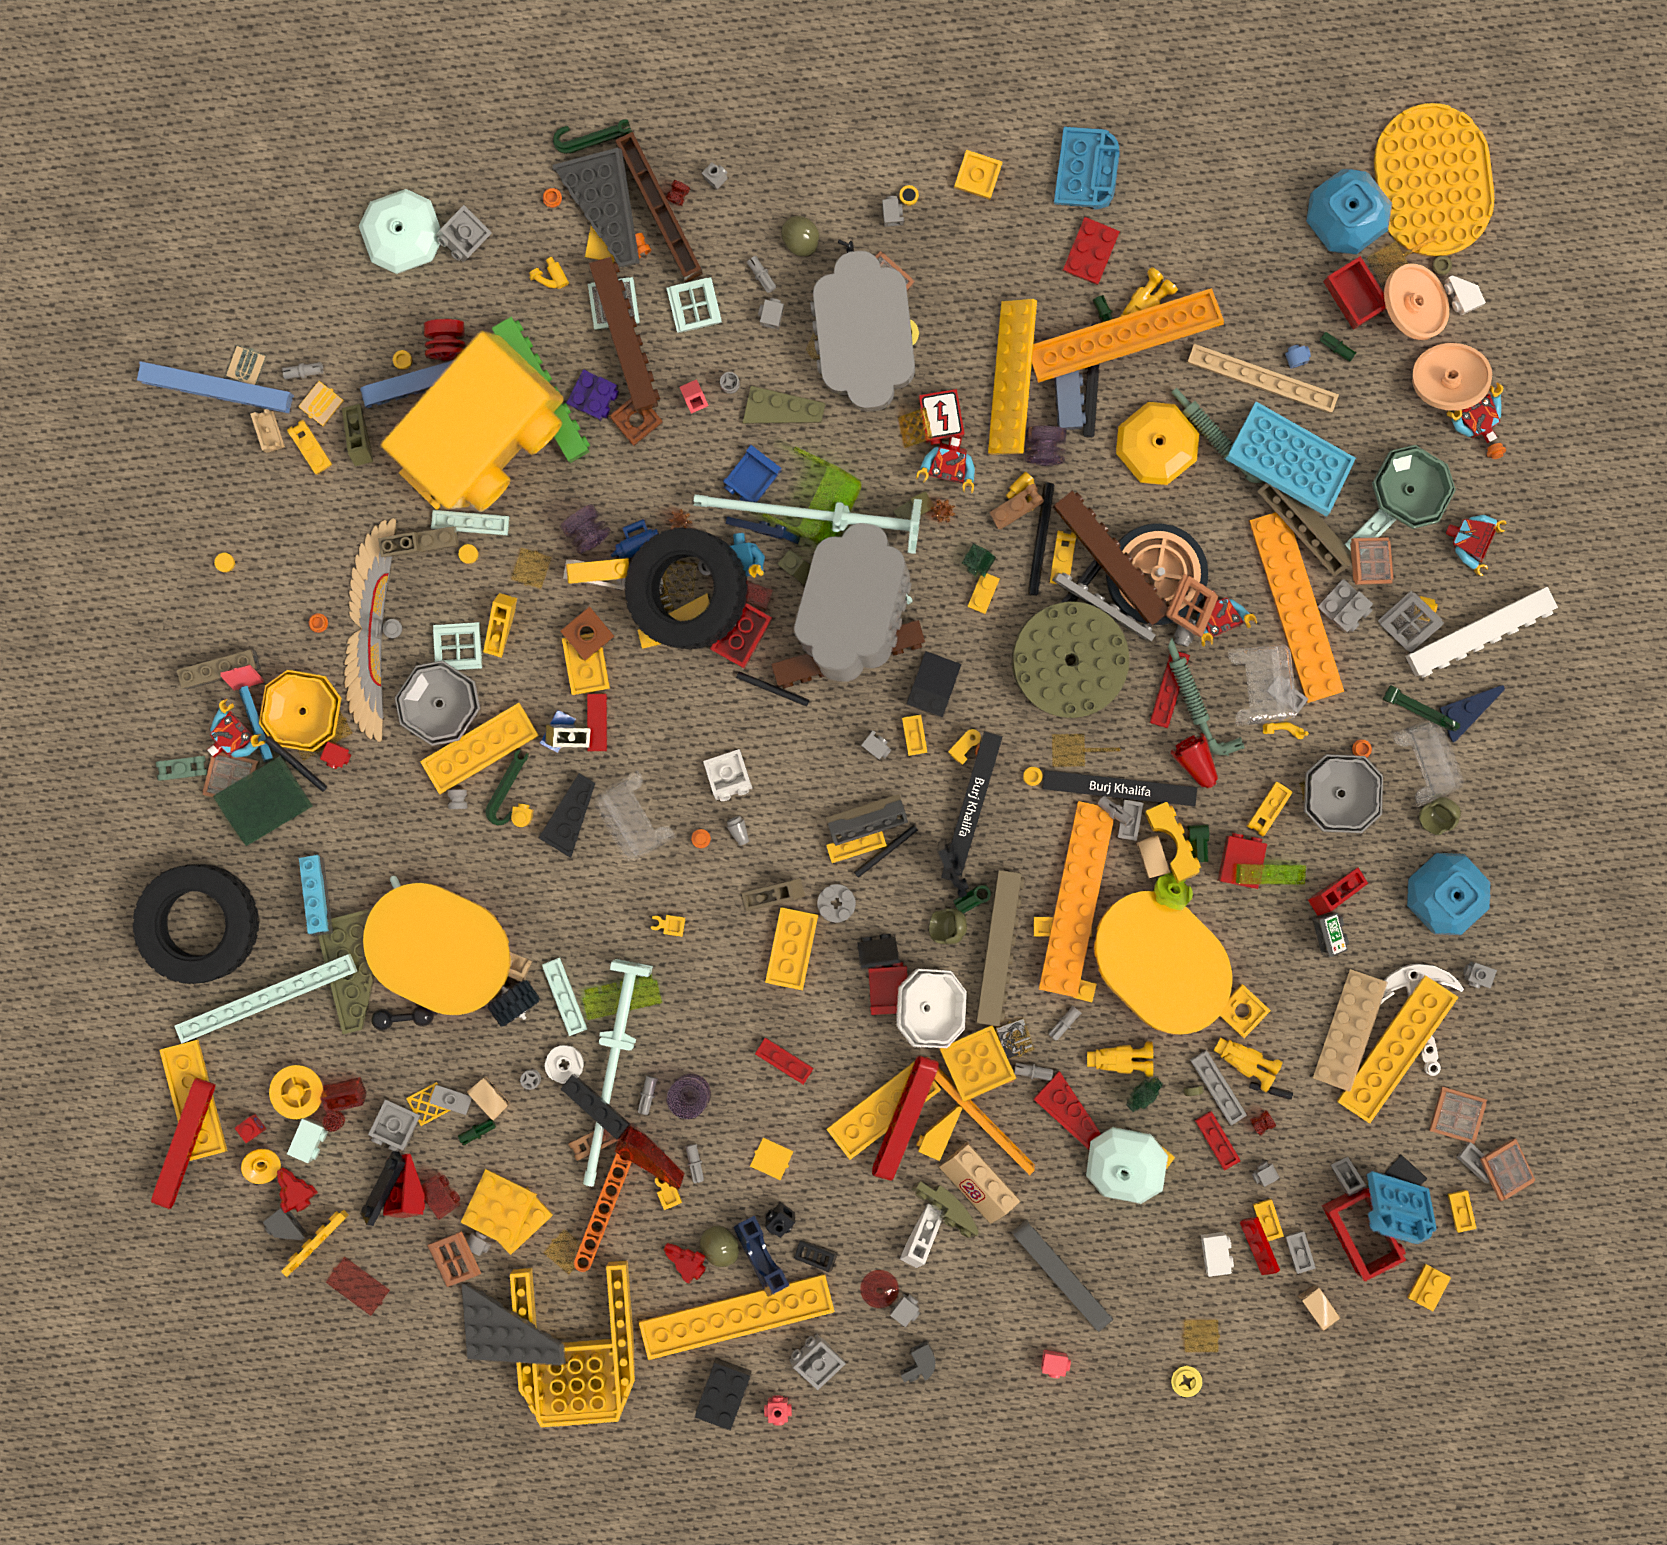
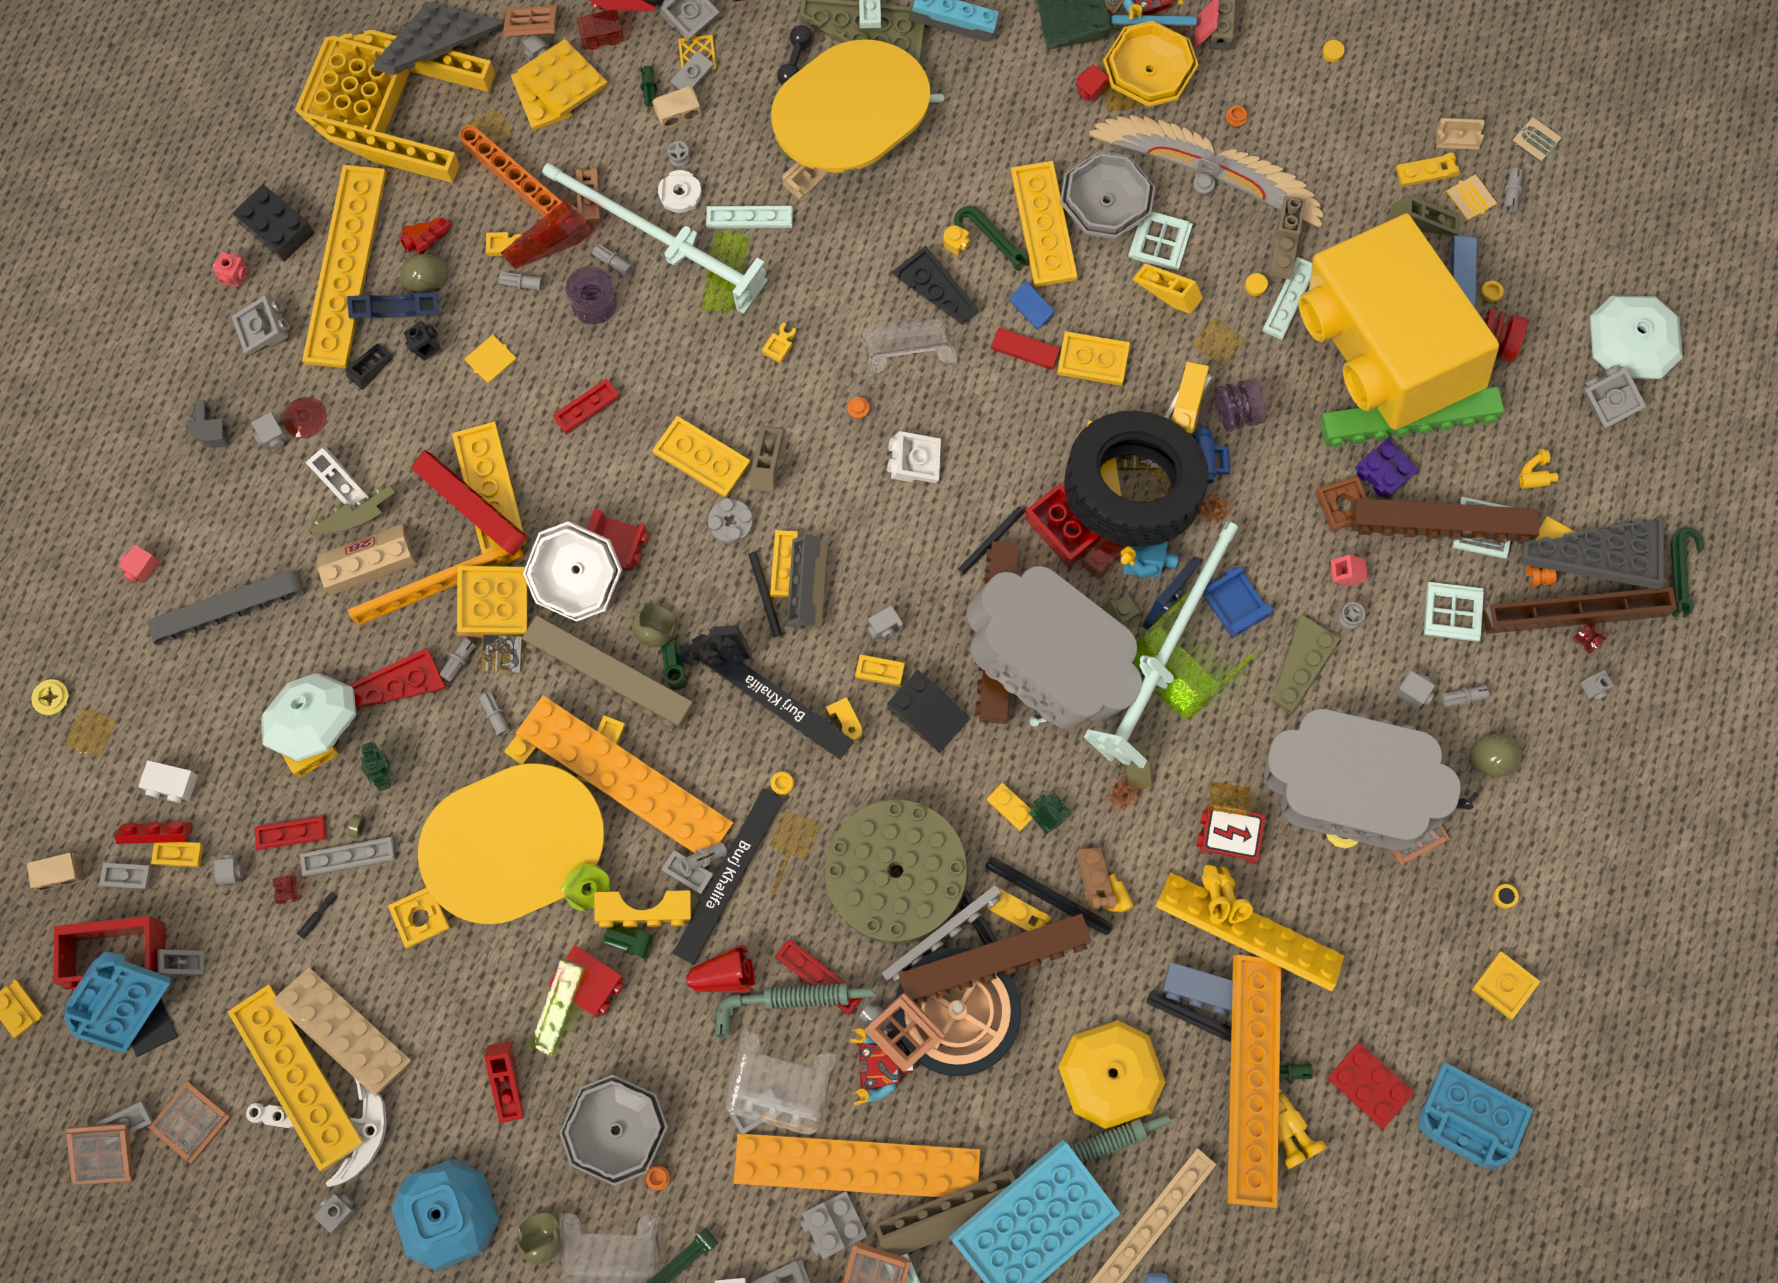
camera: 120 degrees right, 15 degrees down
medium blue tile [137,361,294,413] -> none
black bar [264,736,328,792] -> none
light grey wheel [447,789,468,809] -> none
black wheel [487,980,540,1027] -> none
orange plate [543,188,562,208] -> none
brick [545,724,591,747] -> none
dark orange piece [560,607,615,661] -> none
black plate [561,1074,631,1140] -> none
light grey cone [727,816,749,846] -> none
black slope [857,933,900,969] -> none
light grey brick [882,196,904,227] -> none
torso [915,435,975,493] -> none
yellow slope [916,1104,962,1161] -> none
wheel [1025,426,1067,466] -> none
yellow piece [1087,1041,1153,1077] -> none
tan piece [1136,835,1170,878] -> none
yellow piece [1213,1037,1283,1092] -> none
yellow plate [1247,781,1293,837] -> none
yellow piece [1263,722,1309,739] -> none
slope [1312,912,1349,957] -> none
yellow plate [1447,1190,1477,1233] -> none
none -> yellow piece [1202,865,1253,924]

